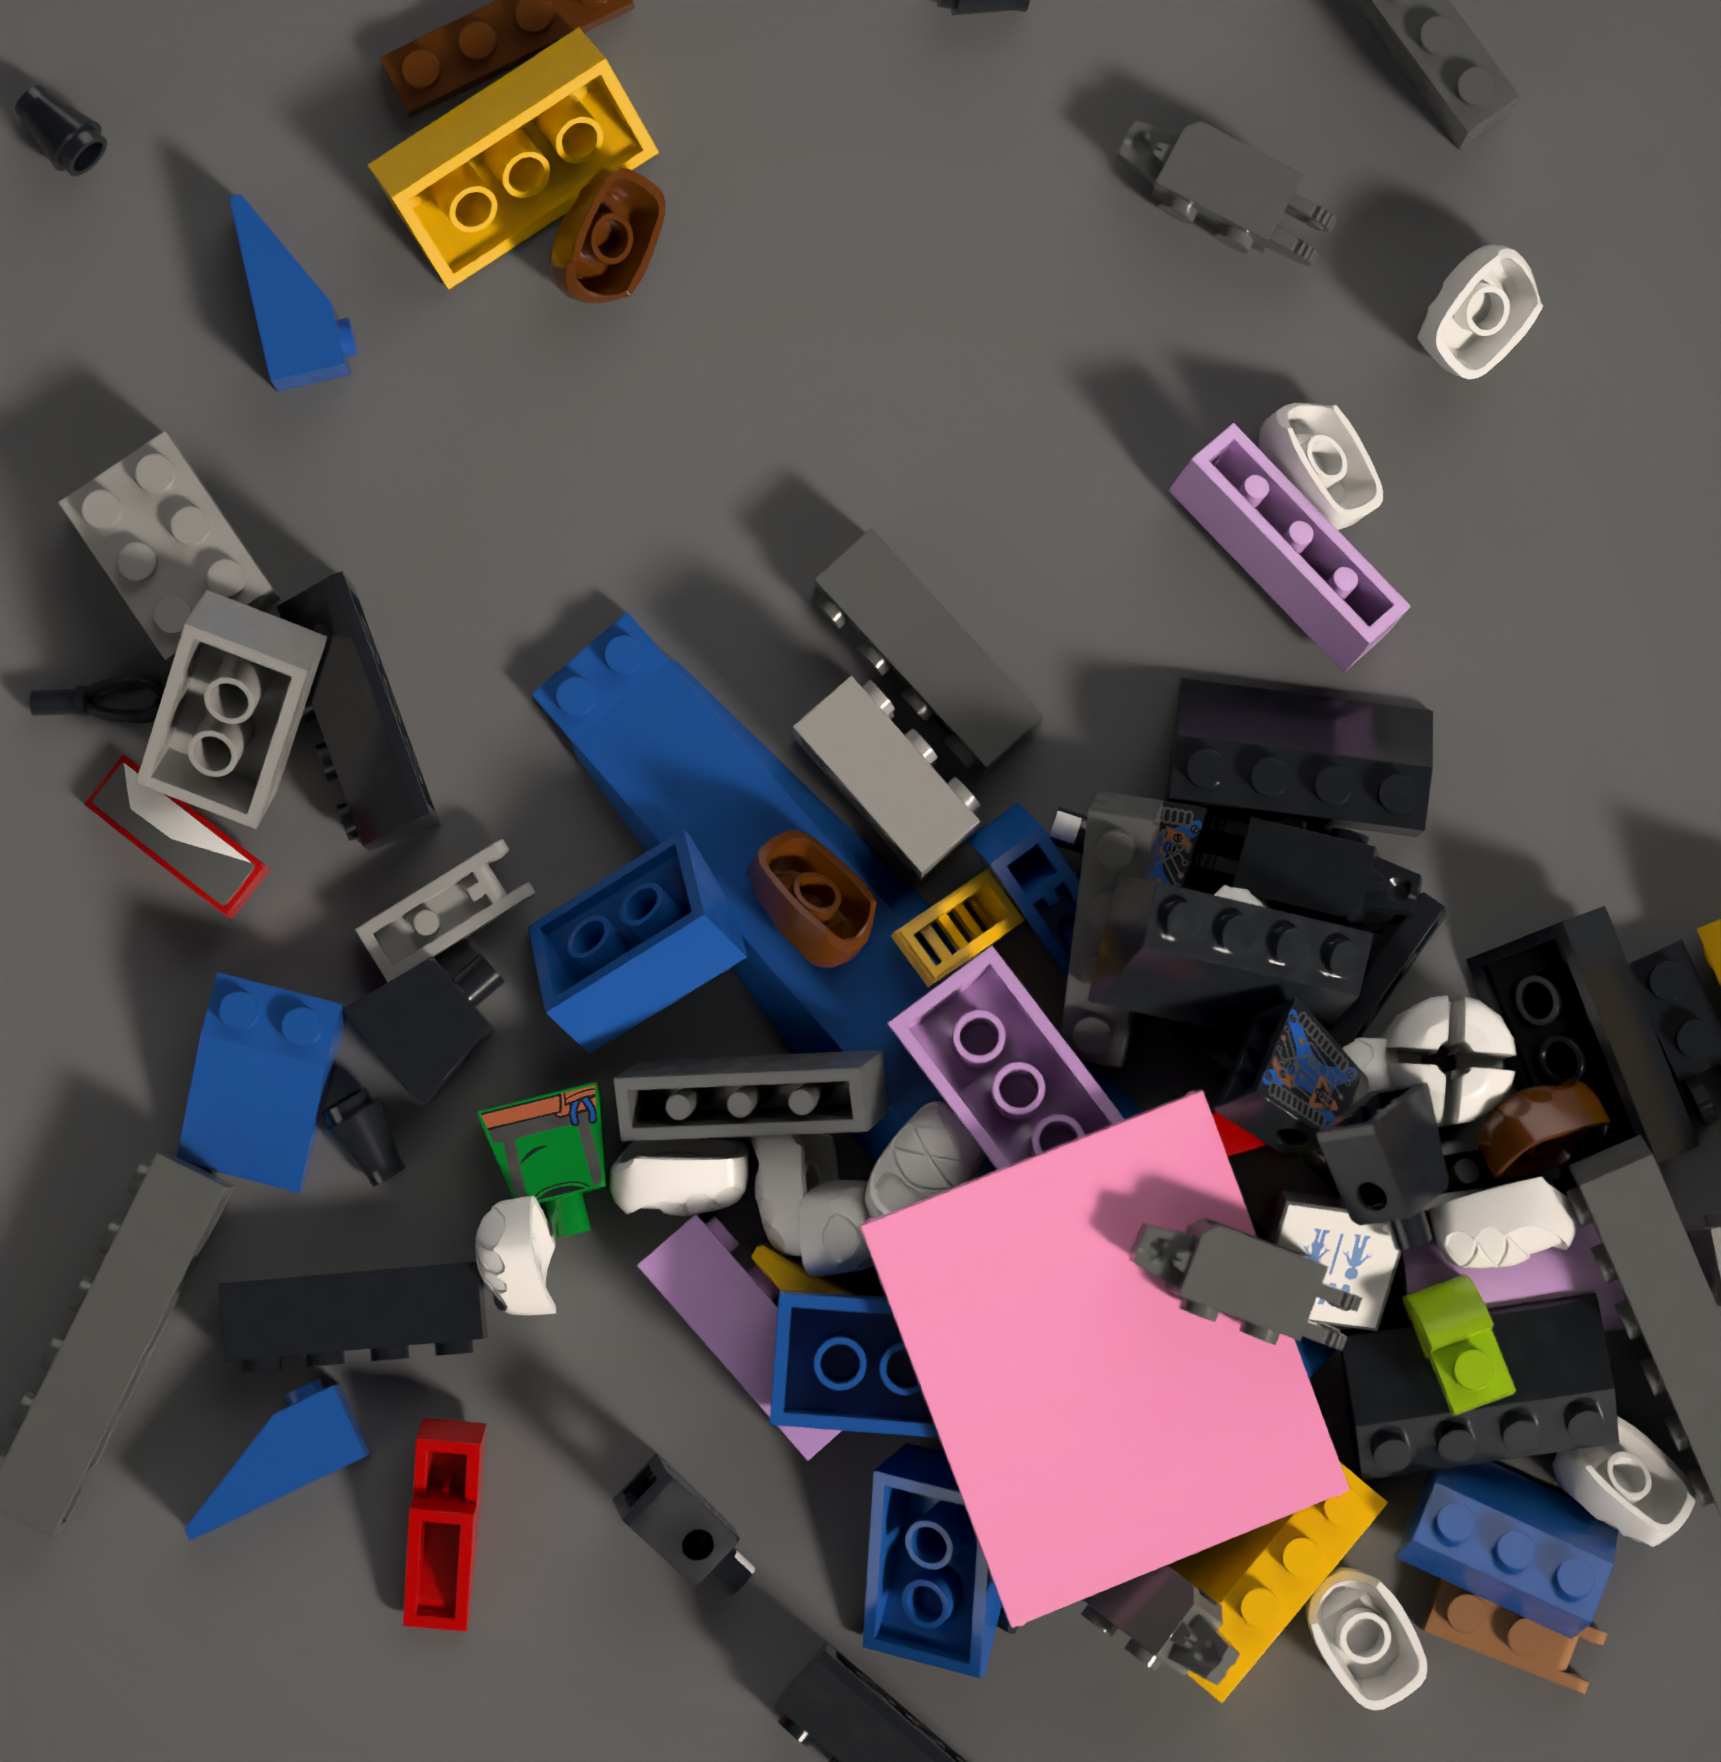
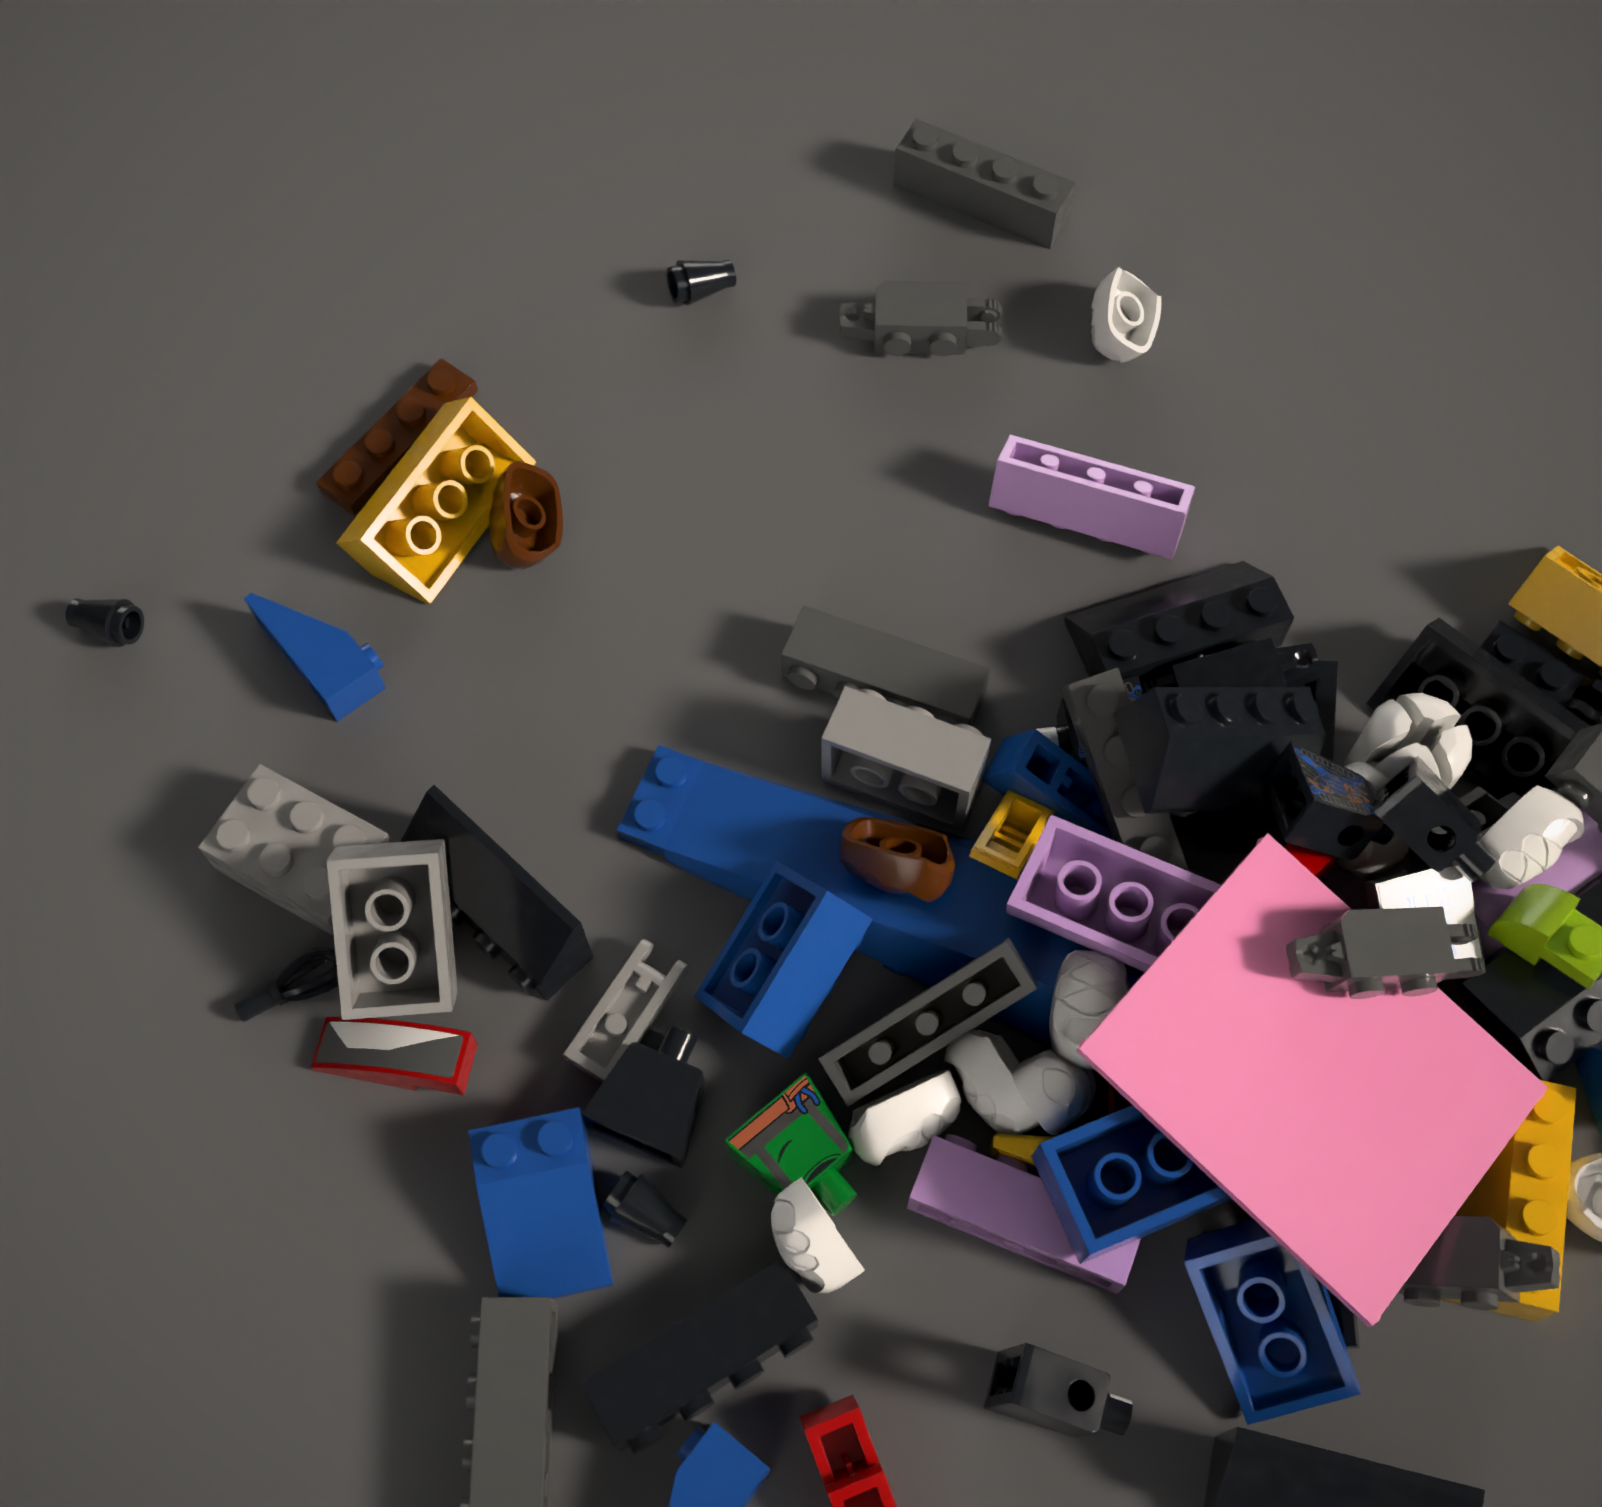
camera: 25 degrees left, 20 degrees down
white piece [1258,403,1383,530] -> none
reddish brown piece [1477,1079,1610,1180] -> none

